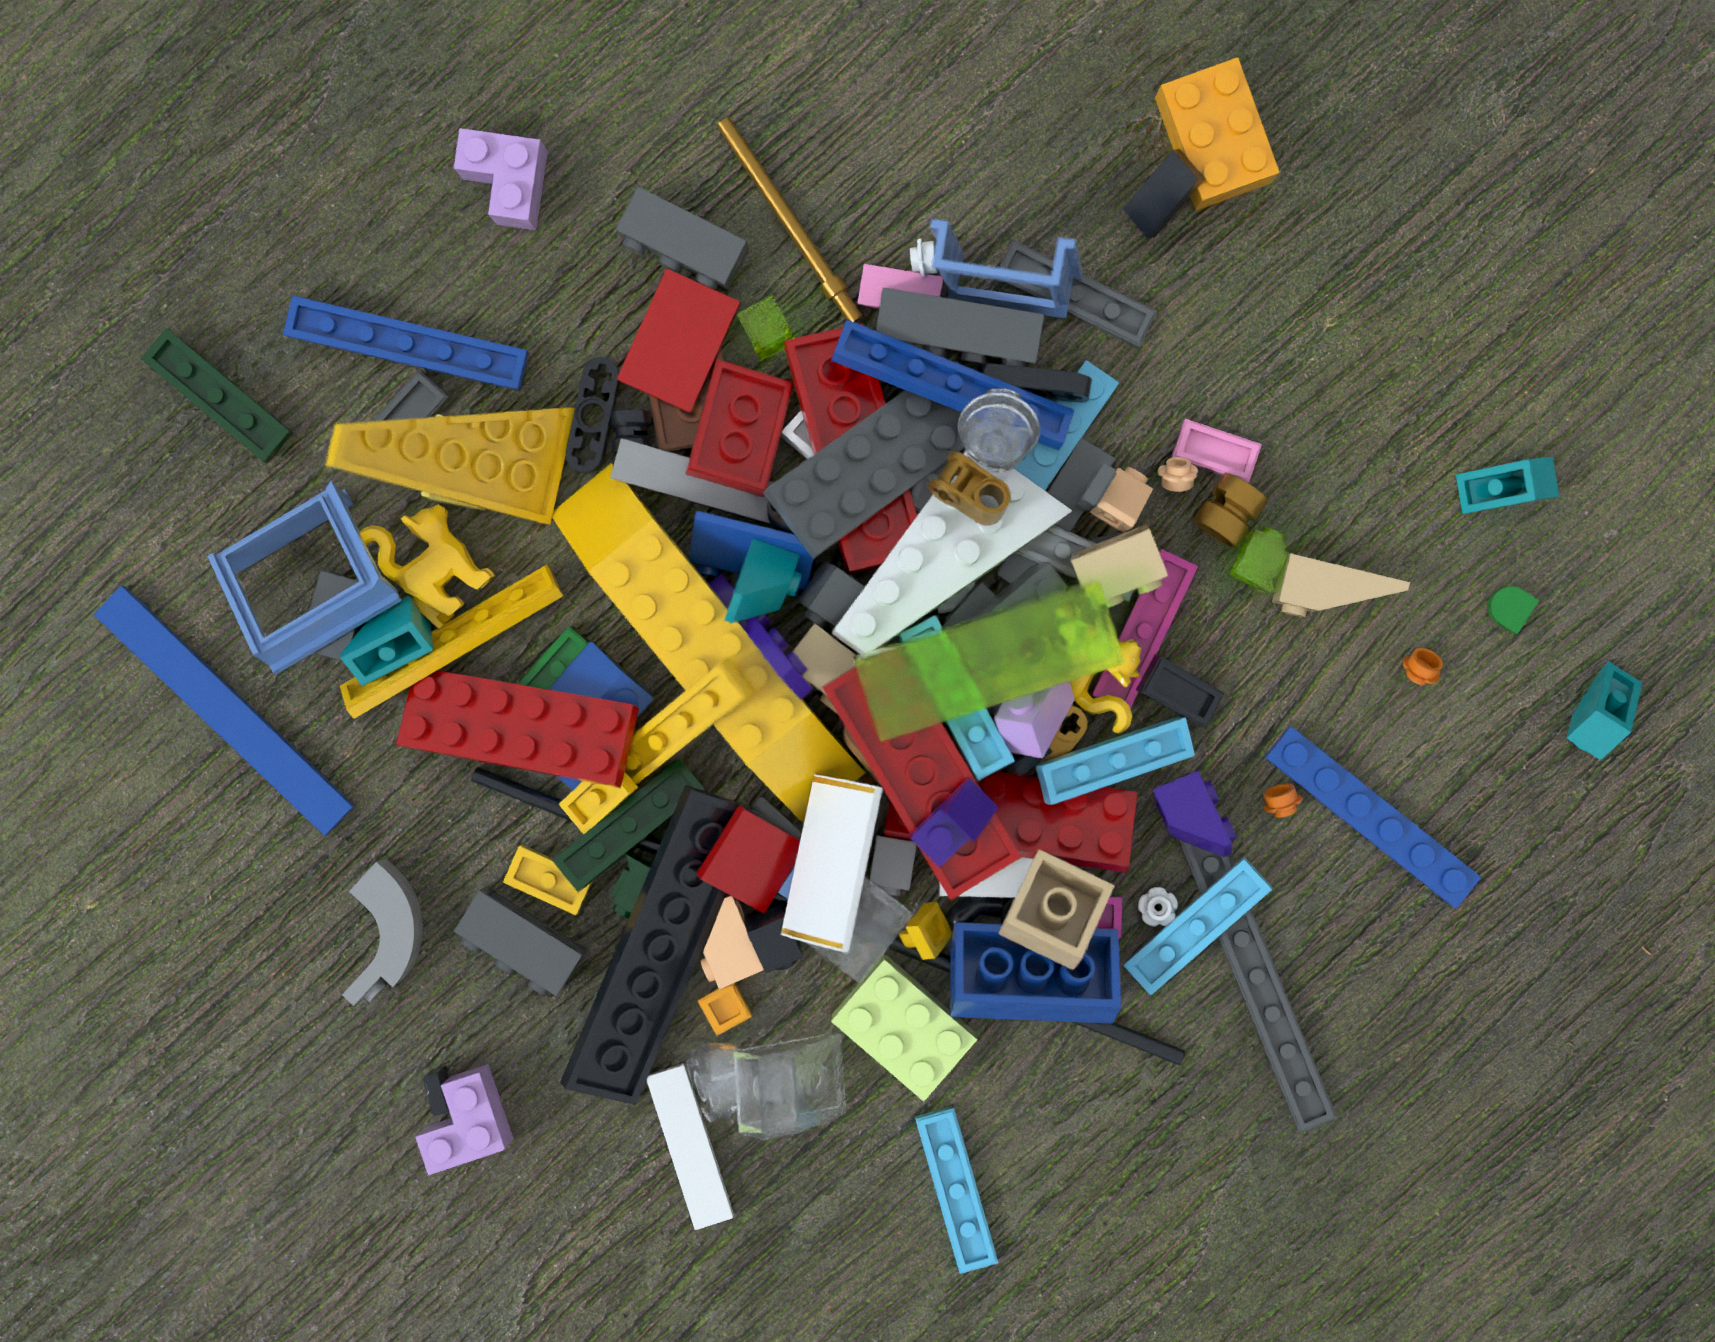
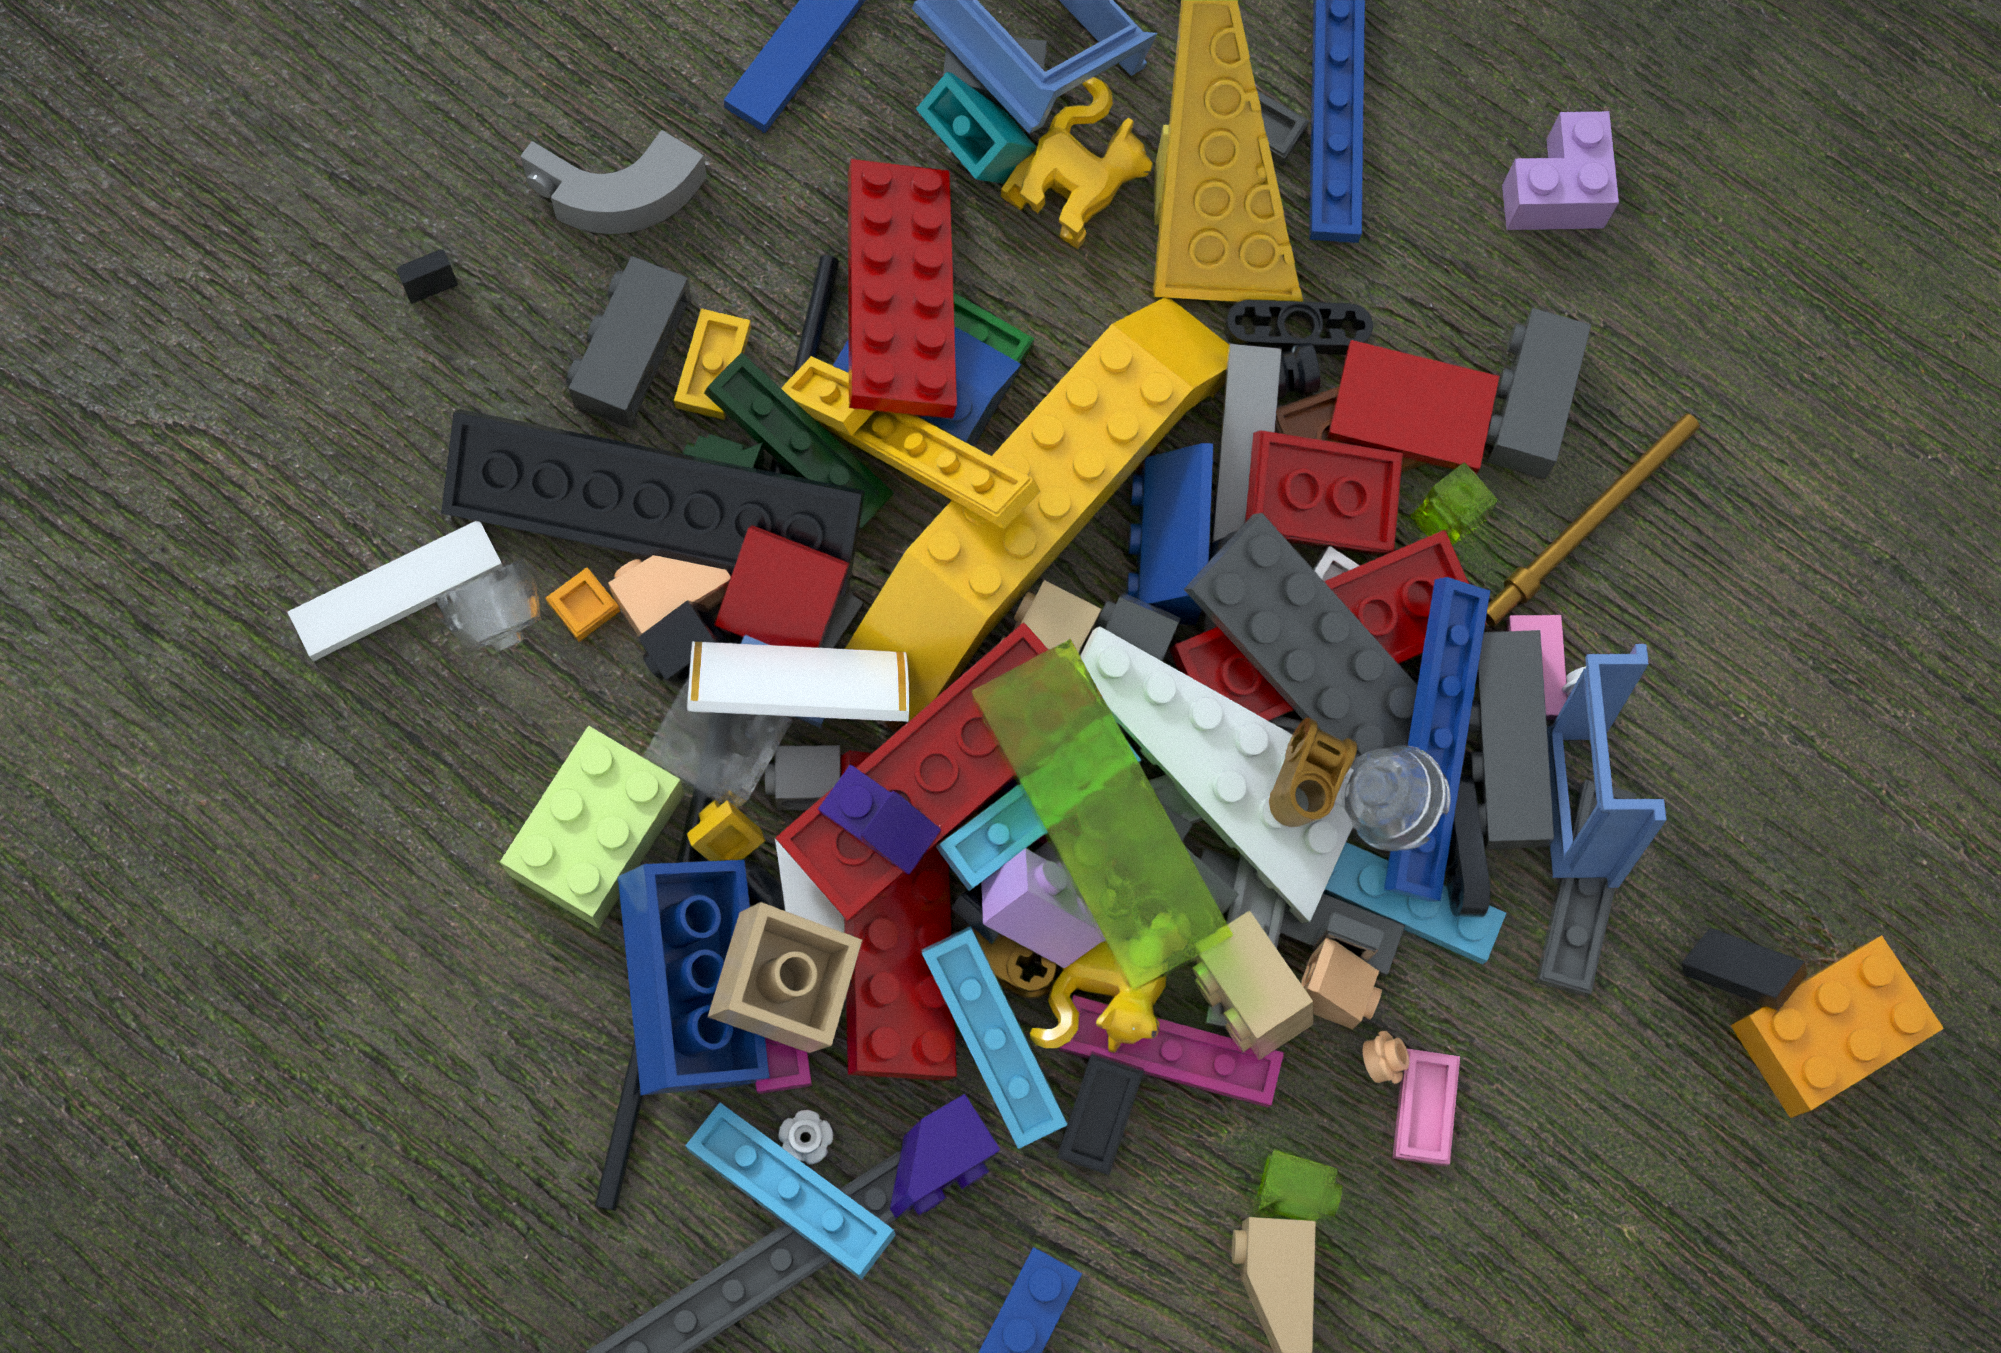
camera: 75 degrees right, 15 degrees down
yellow tile [340,565,563,719] -> none
lavender brick [415,1064,514,1175] -> none
dark purple plate [709,574,813,699] -> none
teal slope [724,538,802,623] -> none
clear slope [733,1032,846,1140] -> none
medium azure tile [915,1105,998,1274] -> none
pearl gold wheel [1193,472,1269,549] -> none
orange plate [1263,783,1303,818] -> none

